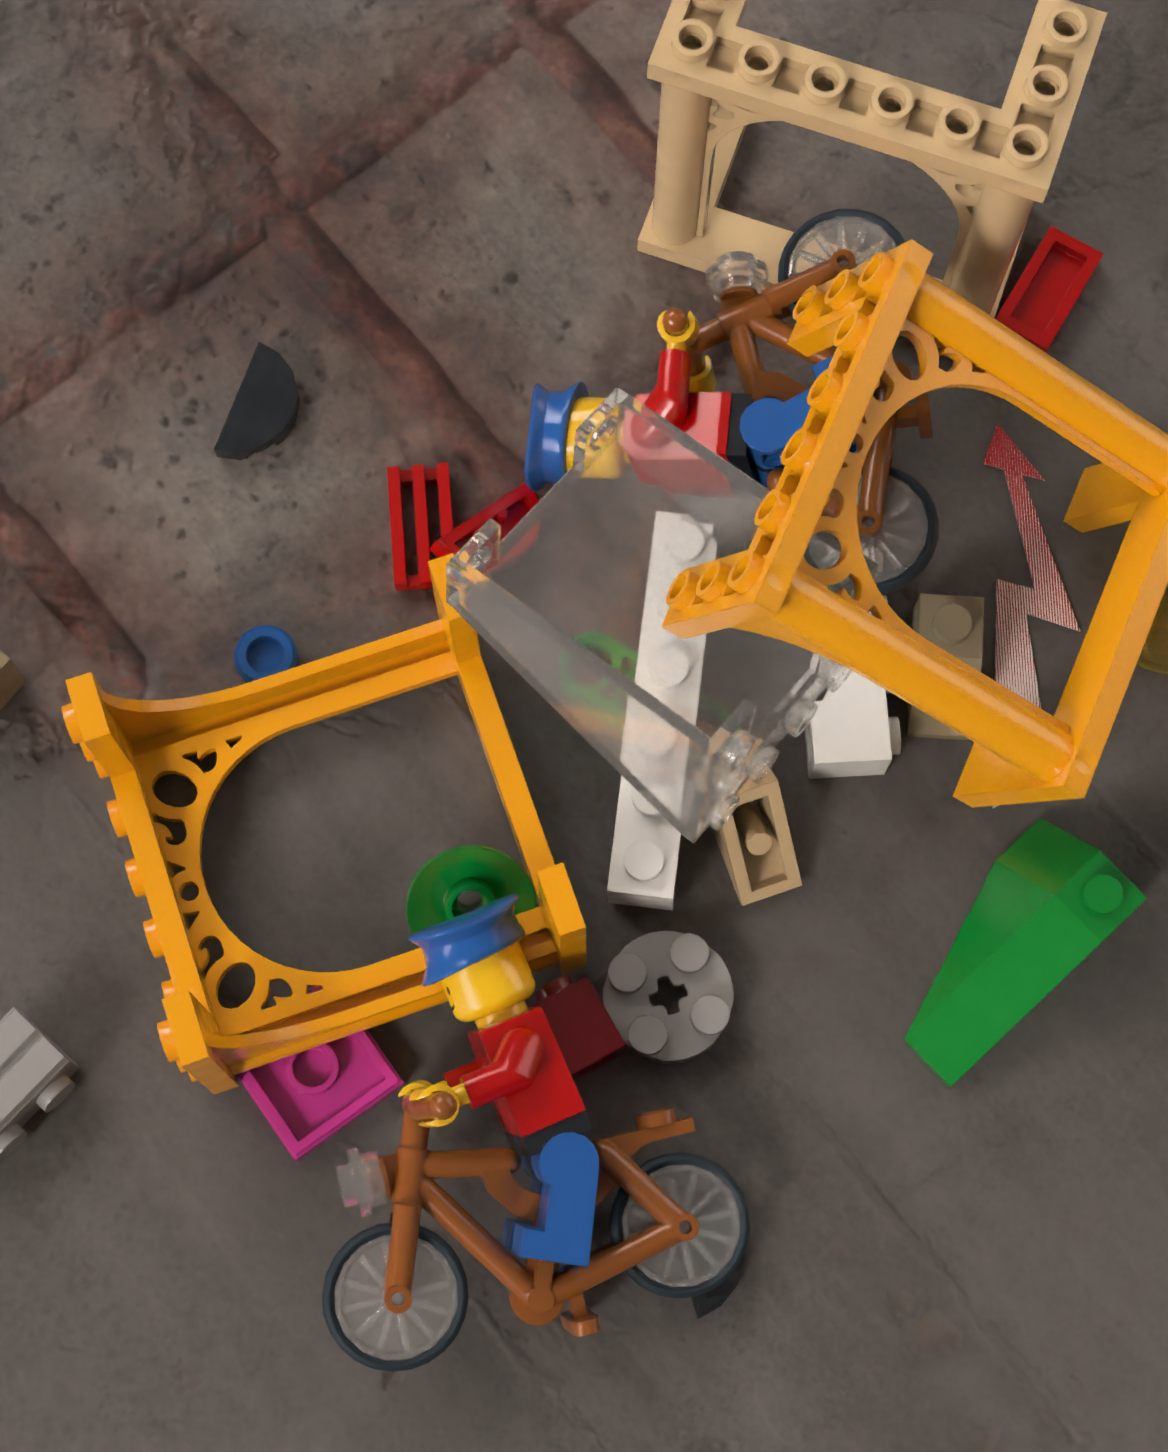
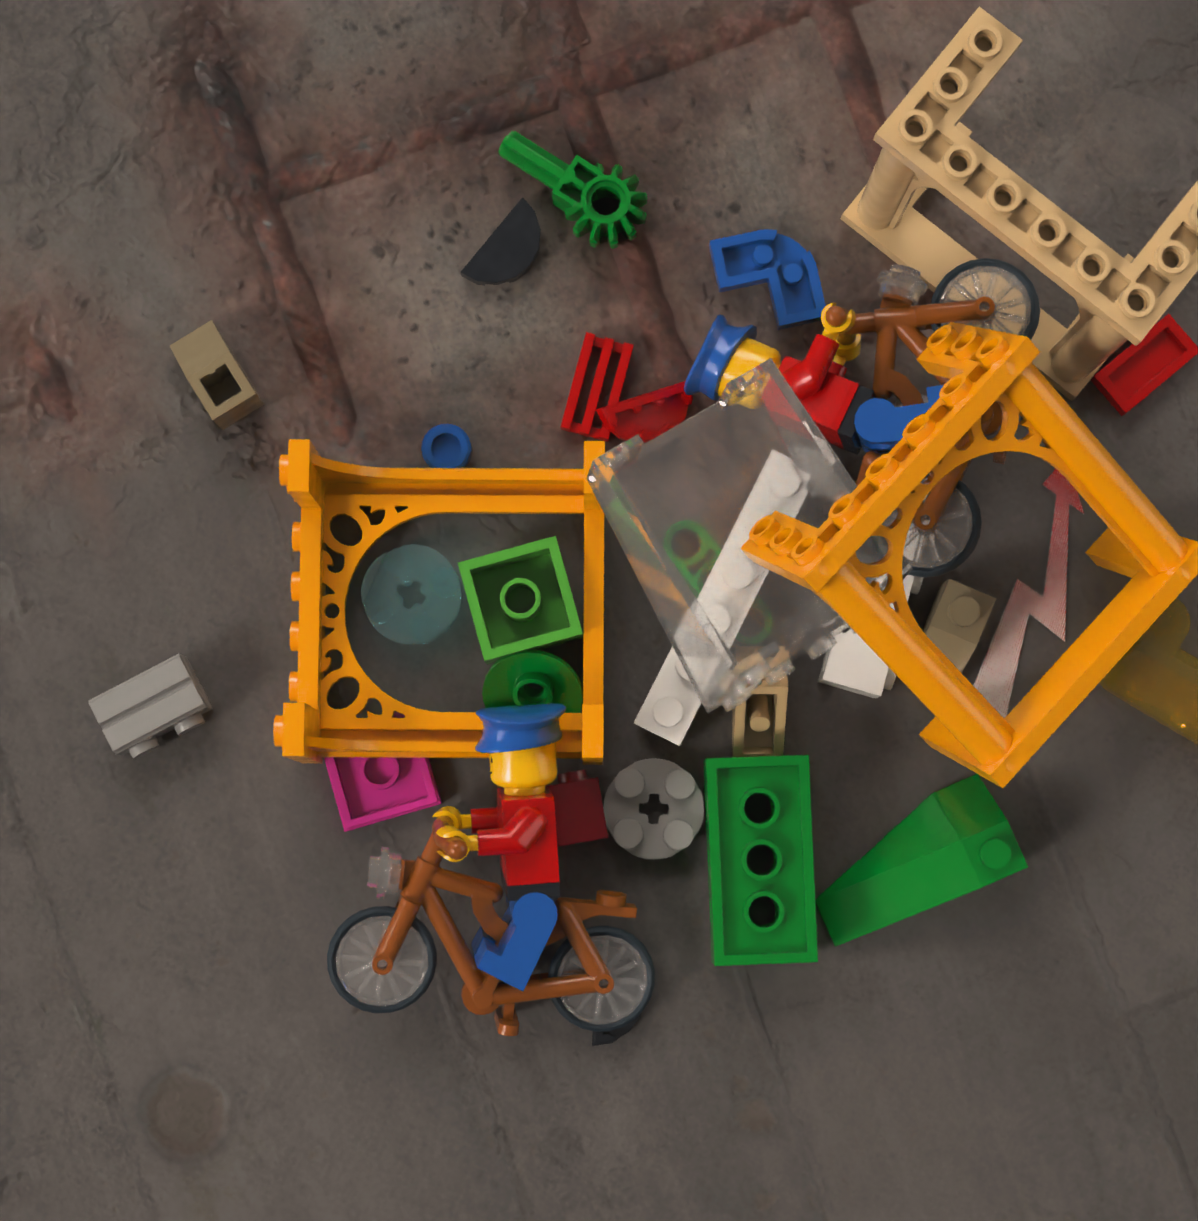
camera: 20 degrees right, 10 degrees up
none -> clear light blue plate [361,544,462,645]
none -> bright green brick [458,536,583,665]
none -> green gear [498,131,648,249]
none -> green brick [703,755,818,966]
none -> blue plate [709,229,826,330]

